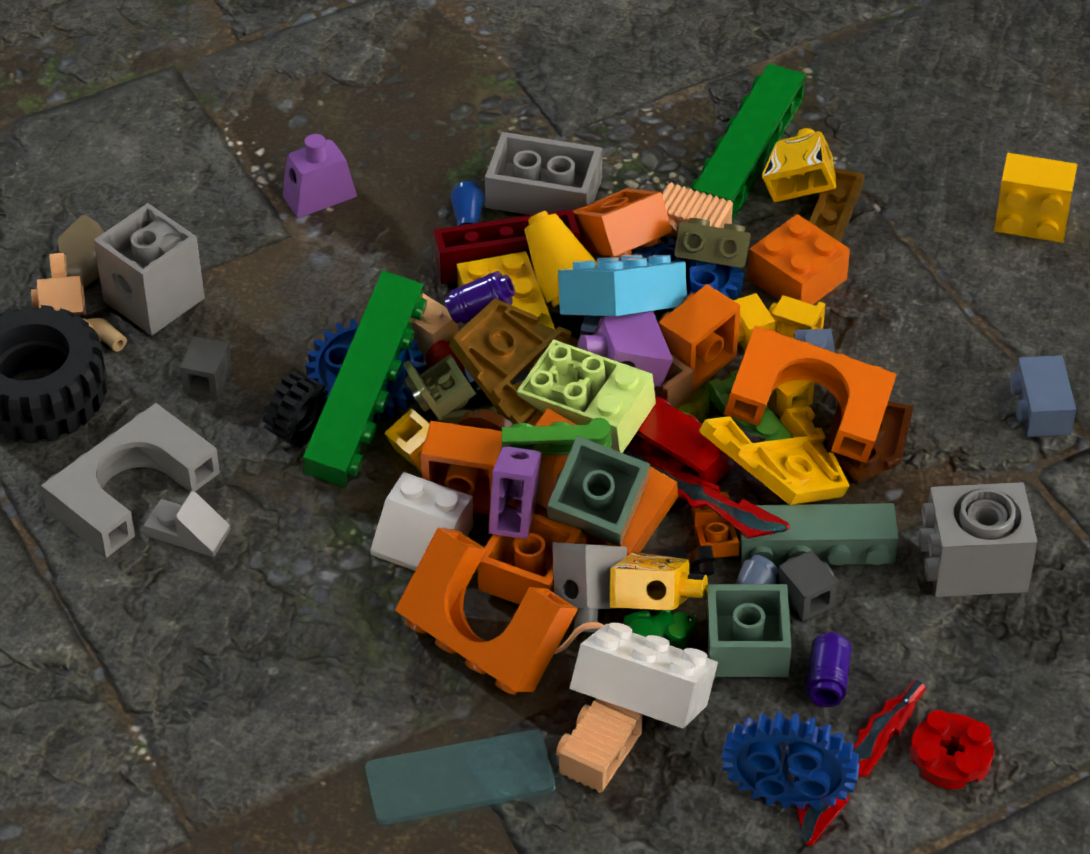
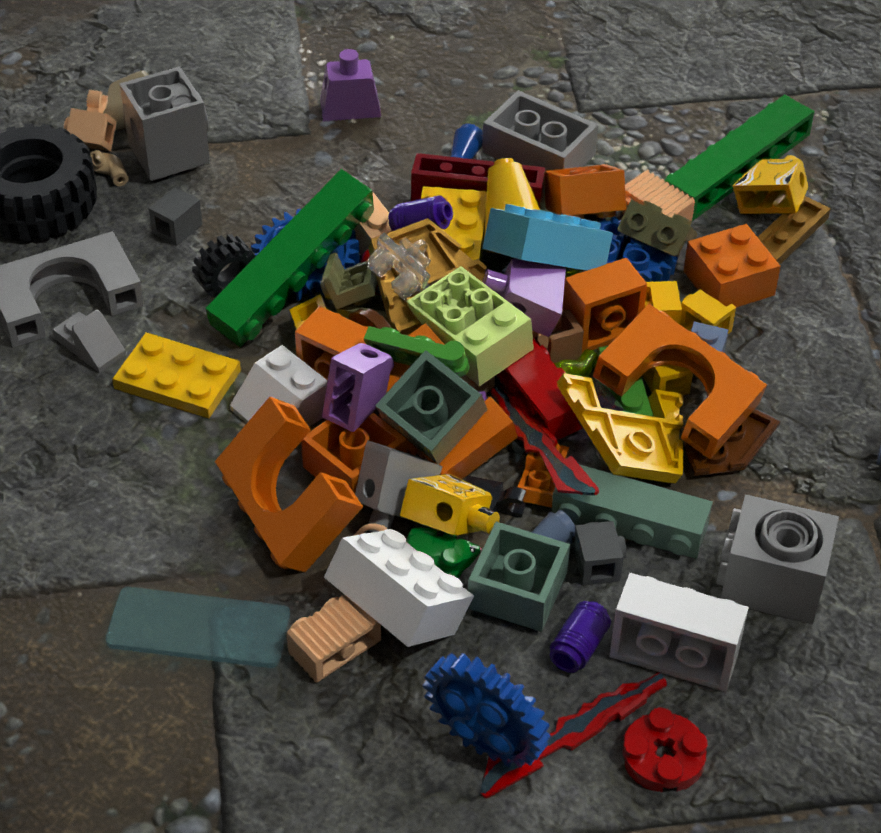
camera: 20 degrees right, 0 degrees up
none -> yellow plate [112,332,241,418]
none -> clear hips [367,233,431,300]
none -> white brick [610,573,749,692]

